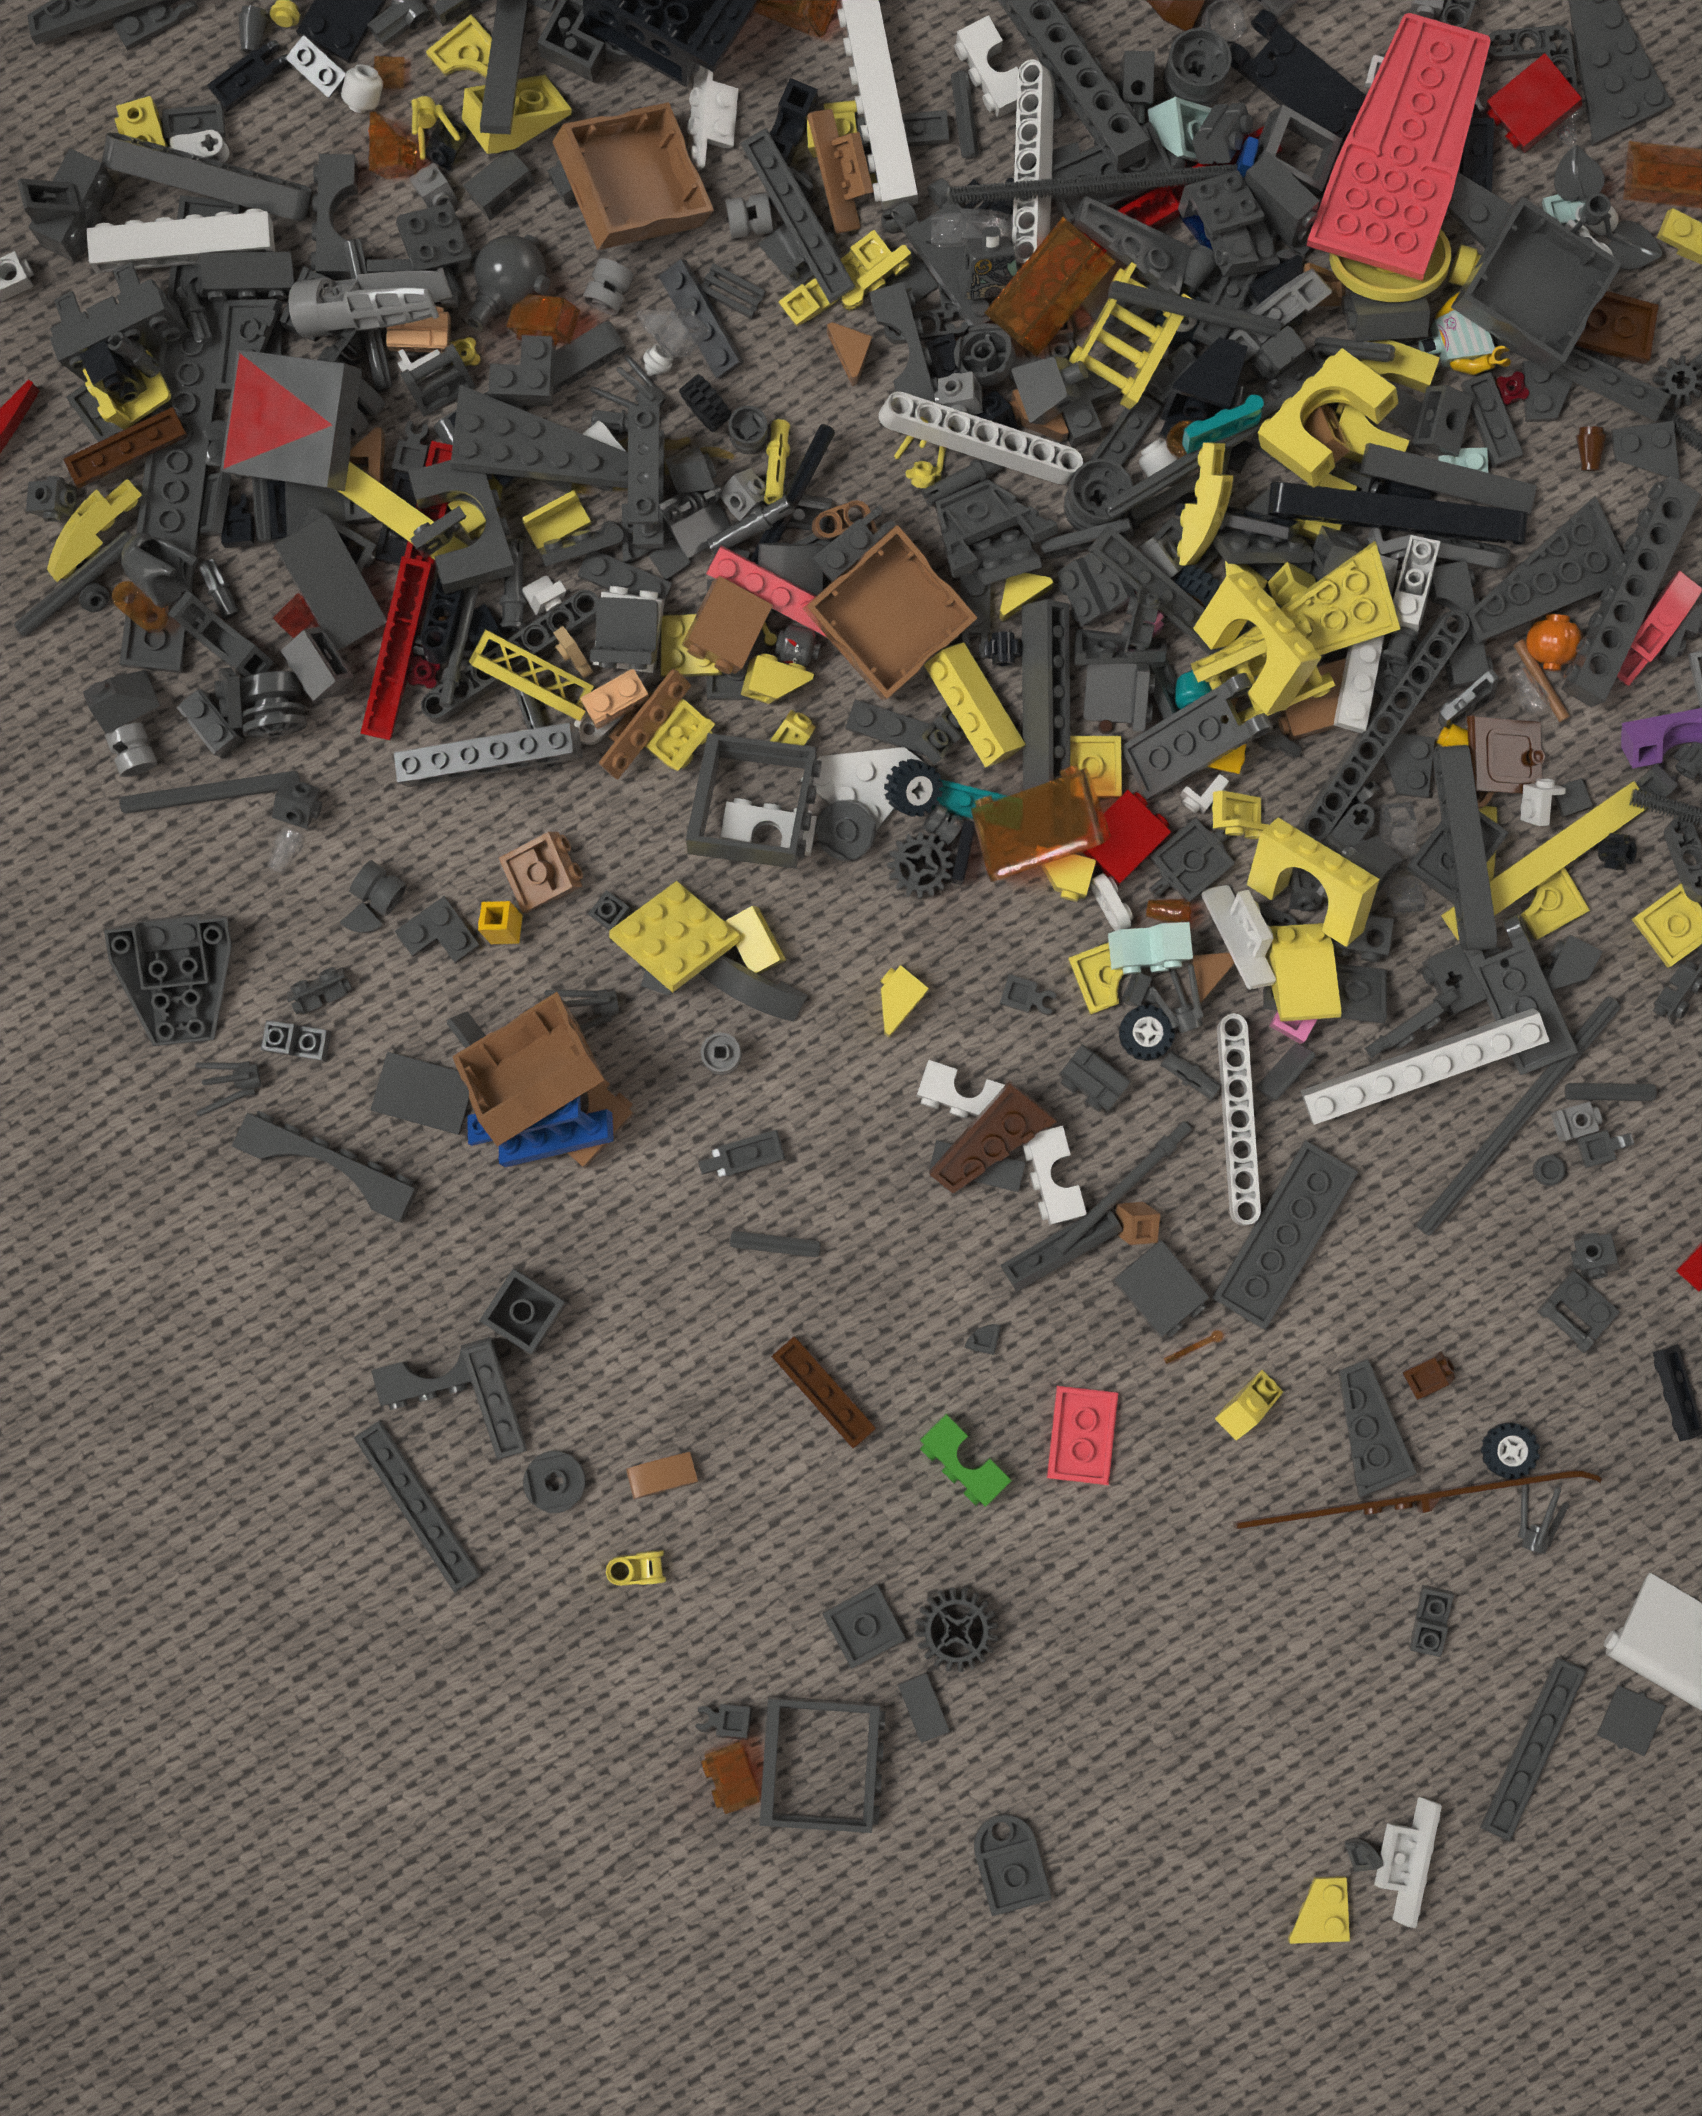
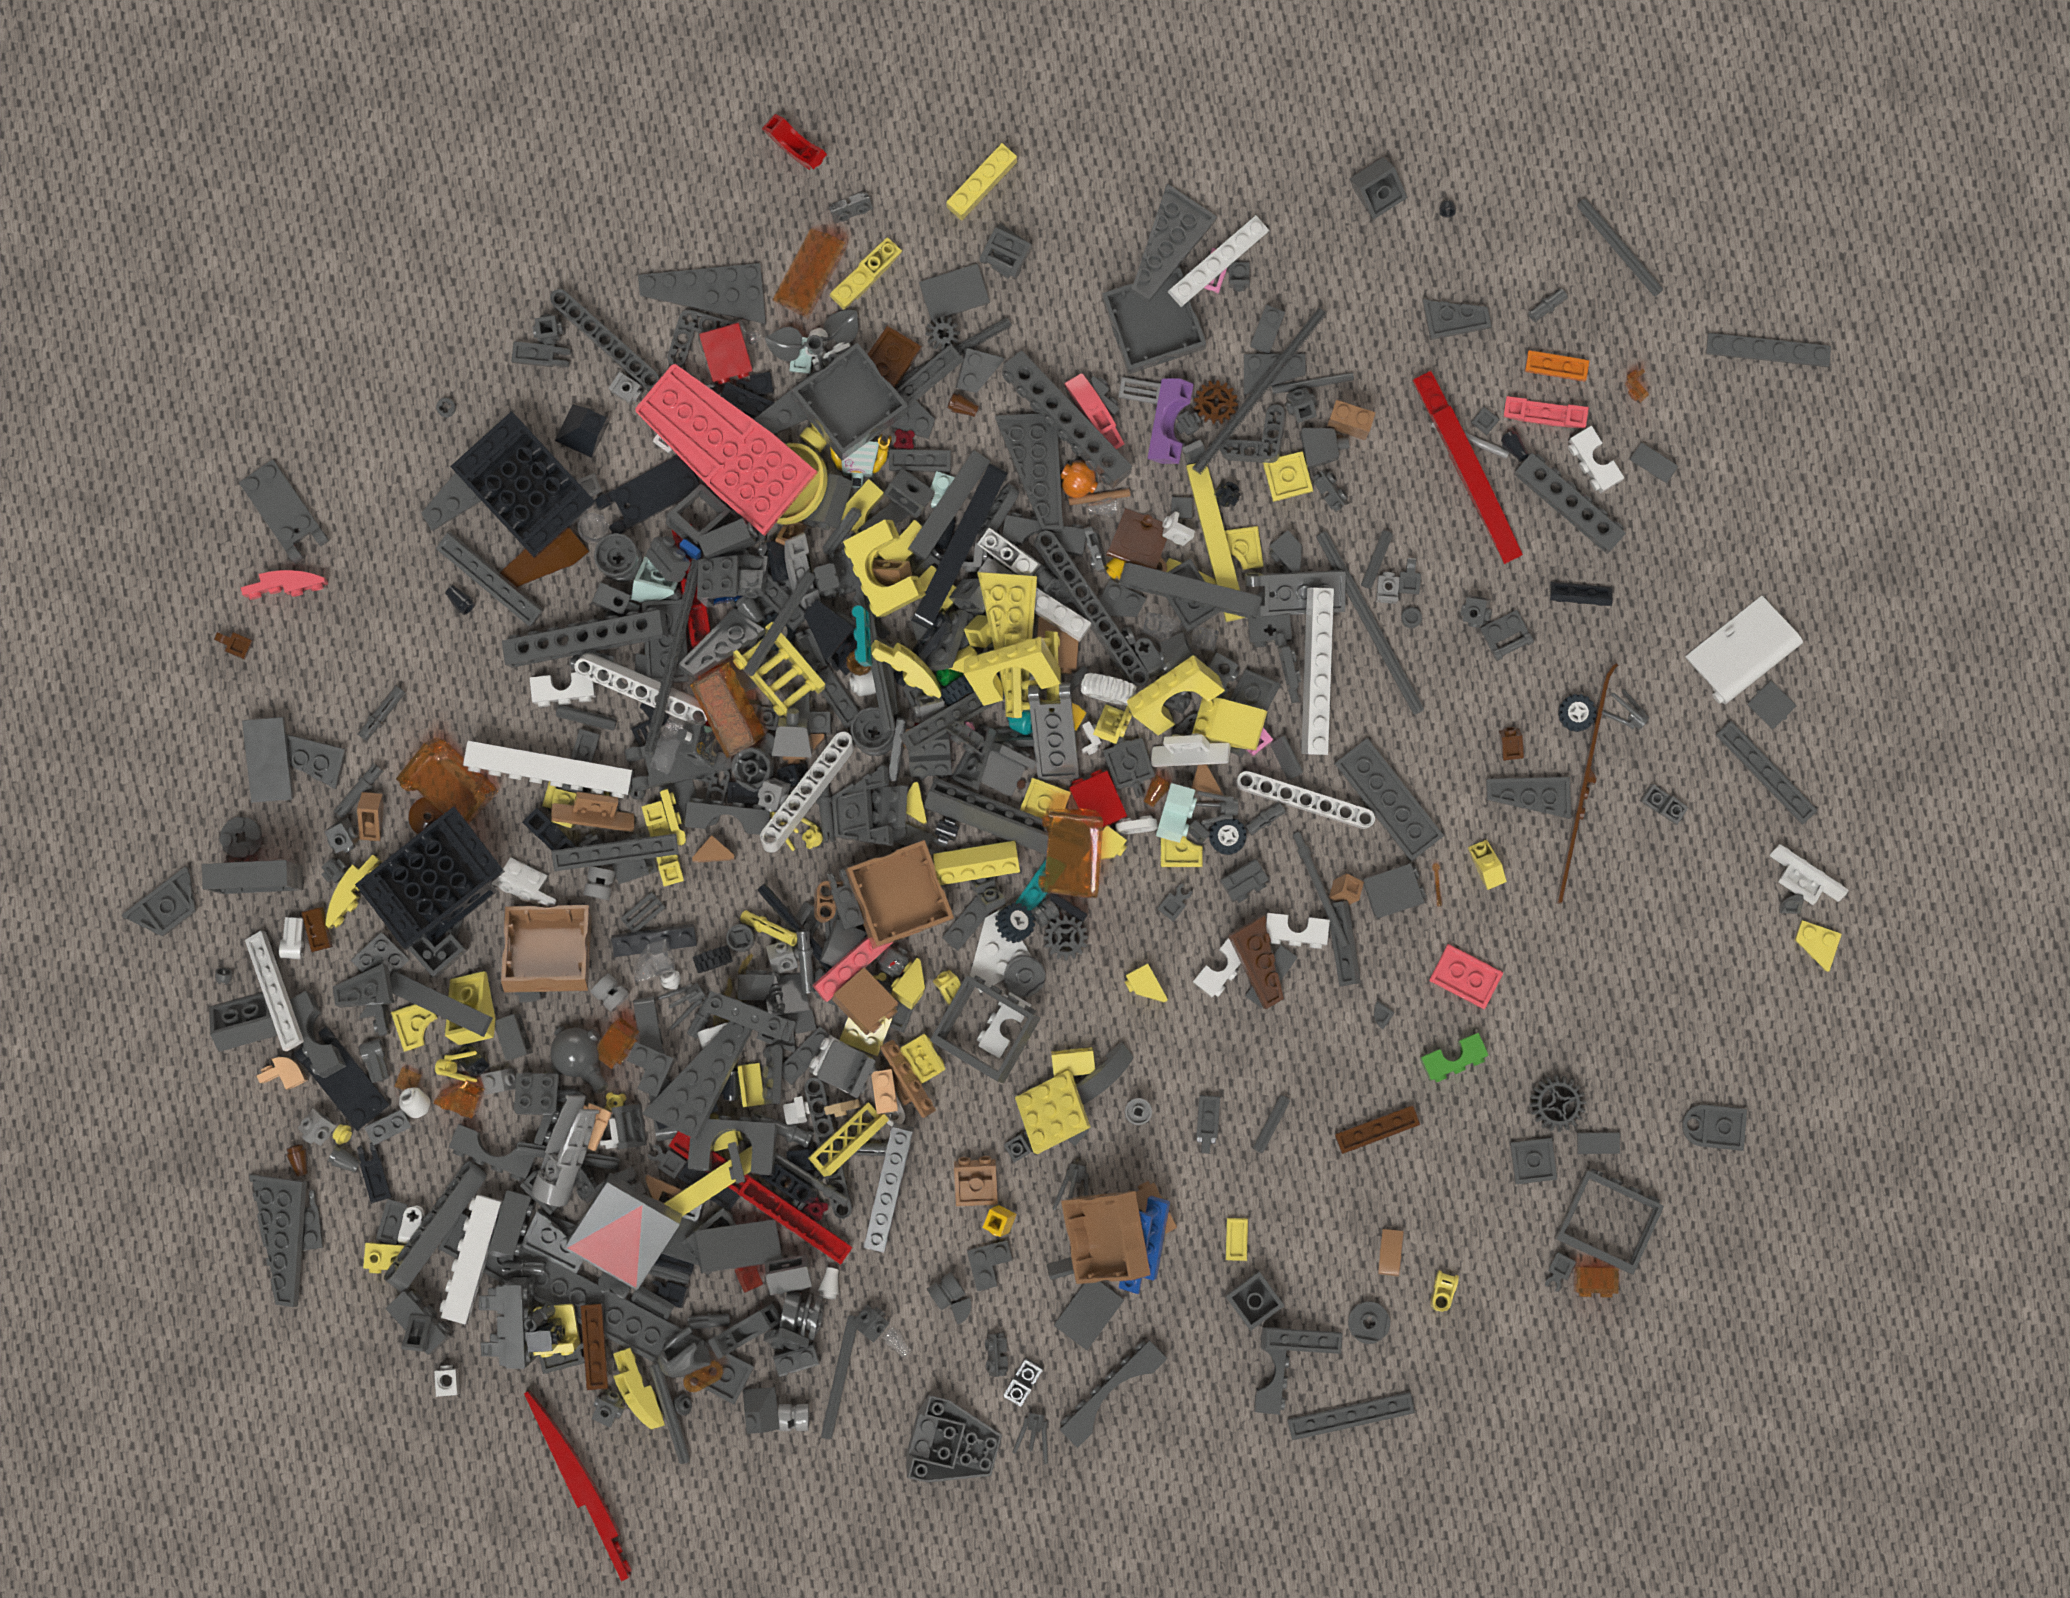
camera: 65 degrees left, 0 degrees up
none -> black cone [721,1068,741,1100]
none -> black plate [736,372,774,396]
none -> white cone [818,1267,839,1299]
none -> green cone [936,669,964,686]
none -> white gear [1081,673,1137,706]
none -> light yellow tile [1226,1218,1248,1261]

